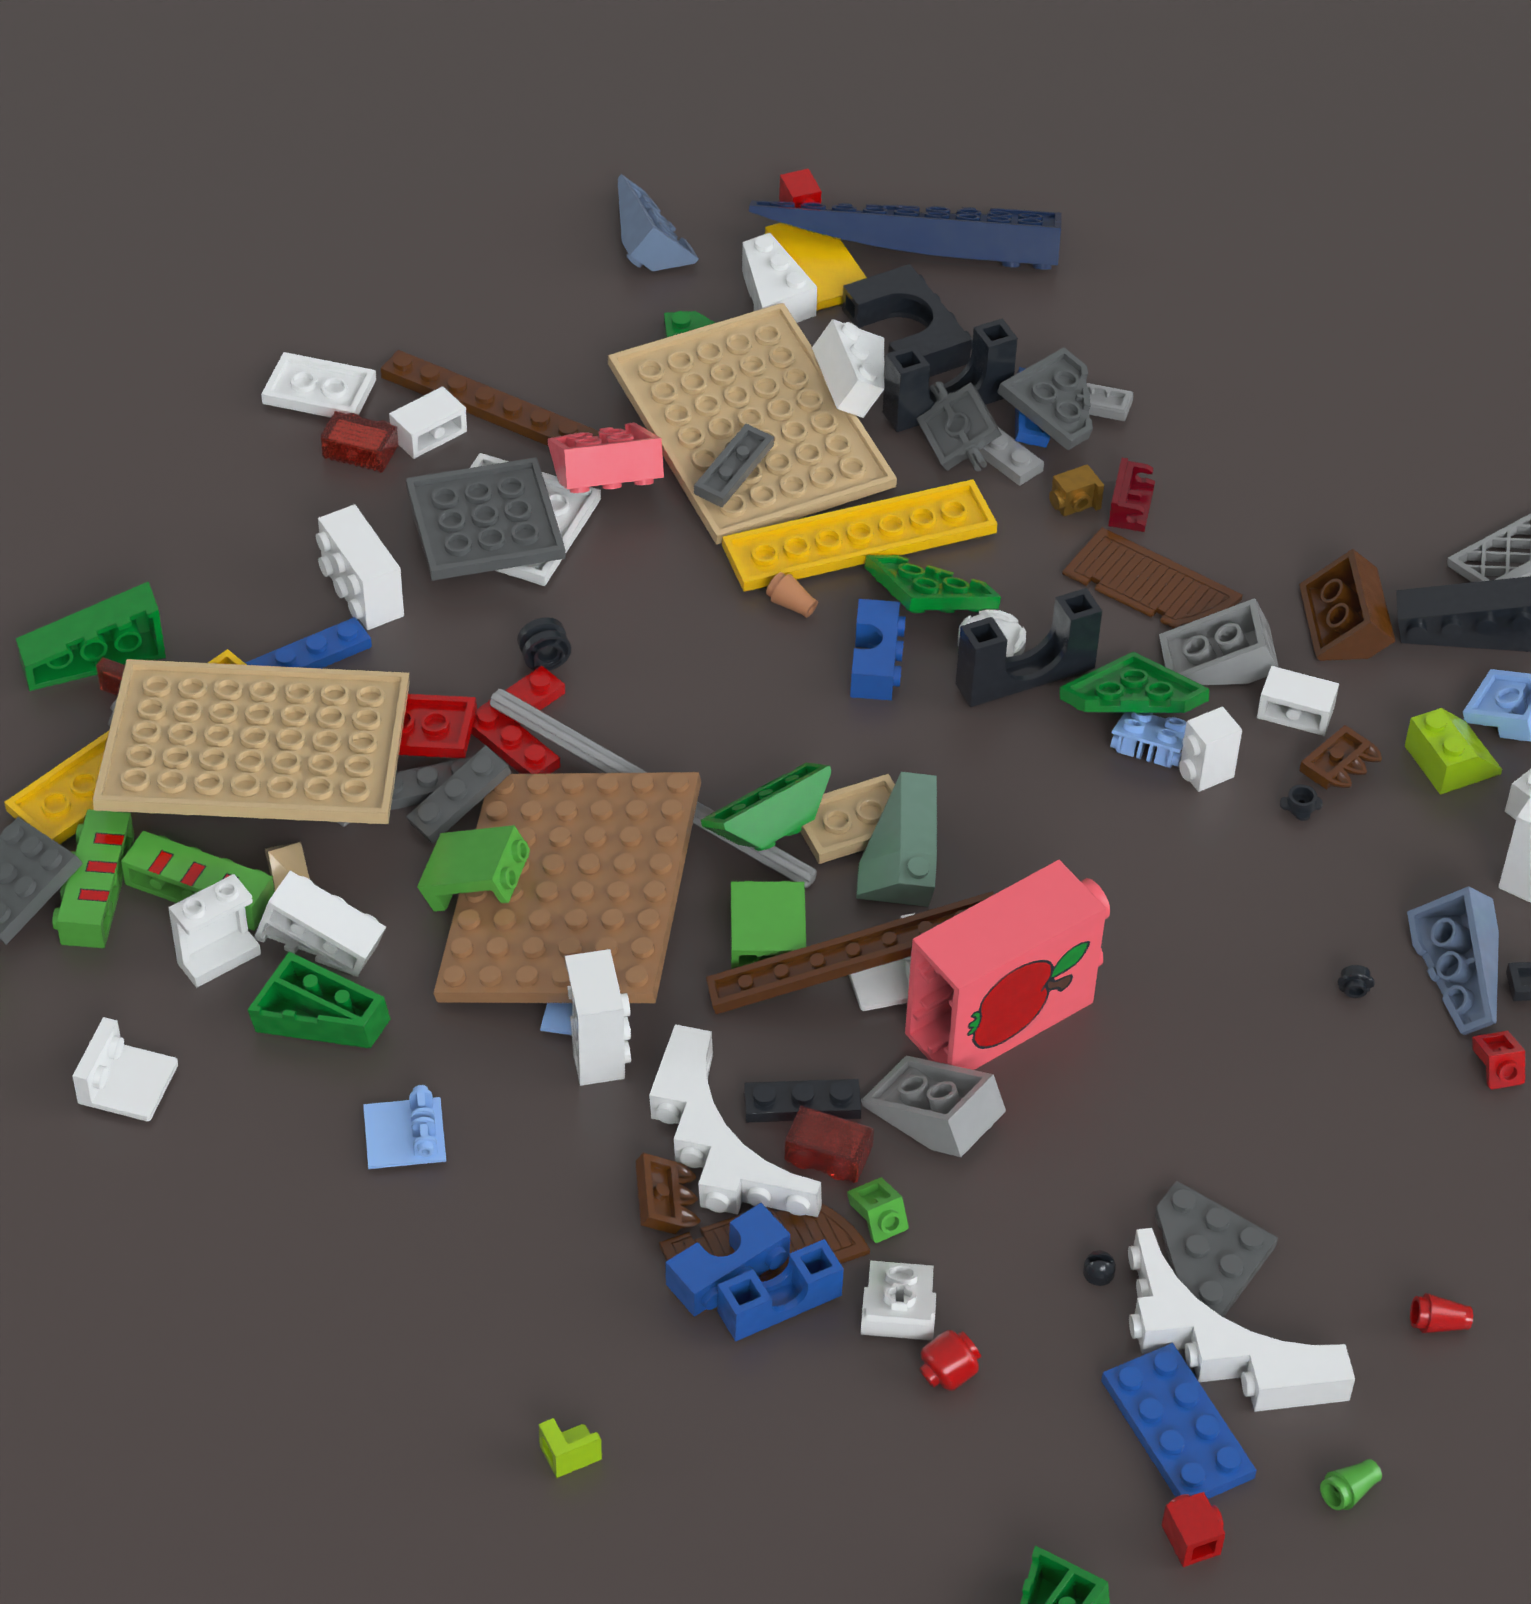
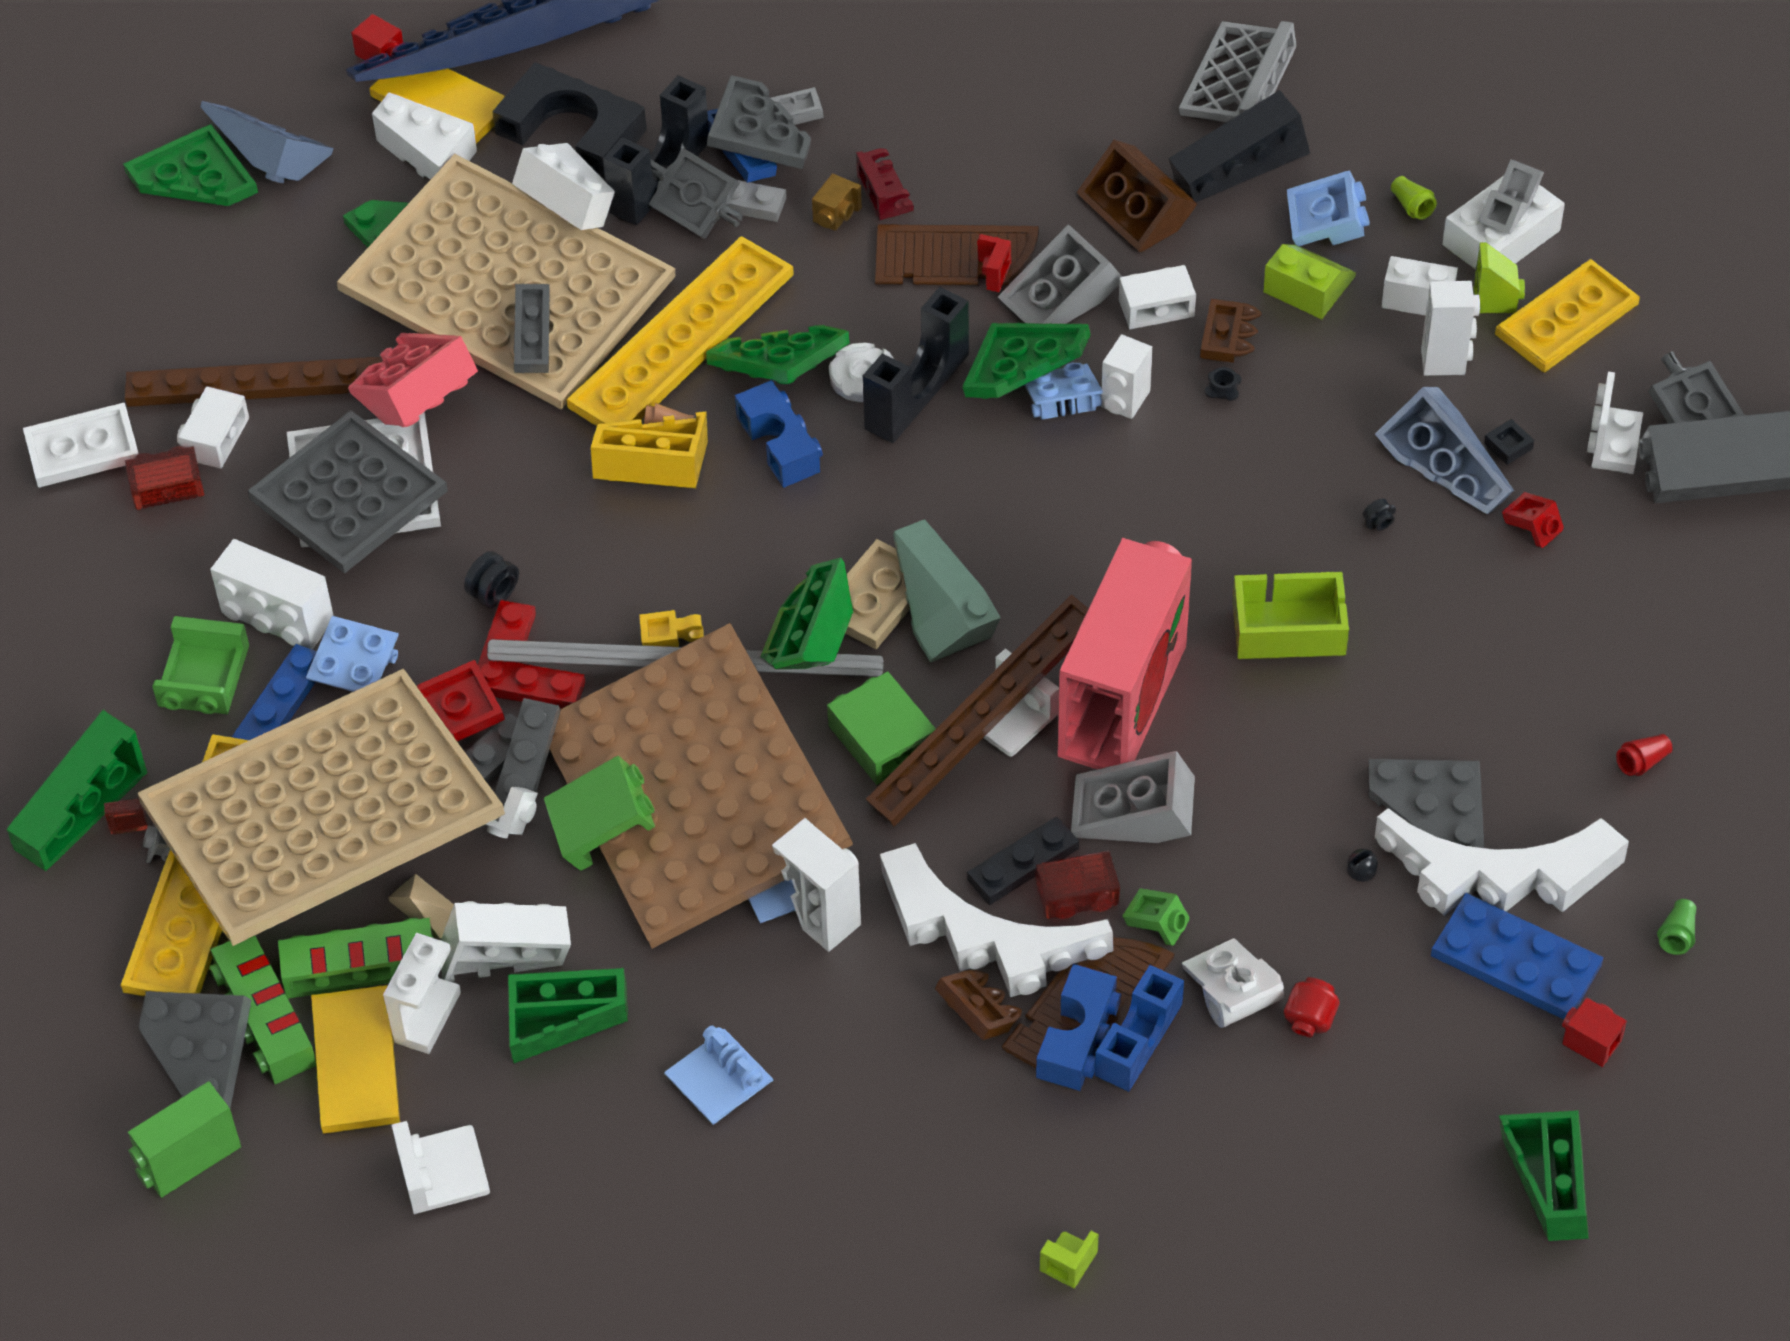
camera: 30 degrees left, 5 degrees up
none -> green plate [123,124,258,206]
none -> bright green panel [152,616,249,714]
none -> light blue hinge [306,616,399,692]
none -> yellow tile [311,985,400,1134]
none -> white bracket [486,787,538,839]
none -> yellow wedge [591,411,708,488]
none -> yellow plate [640,610,704,647]
none -> red bracket [977,234,1012,292]
none -> lime piece [1232,572,1349,659]

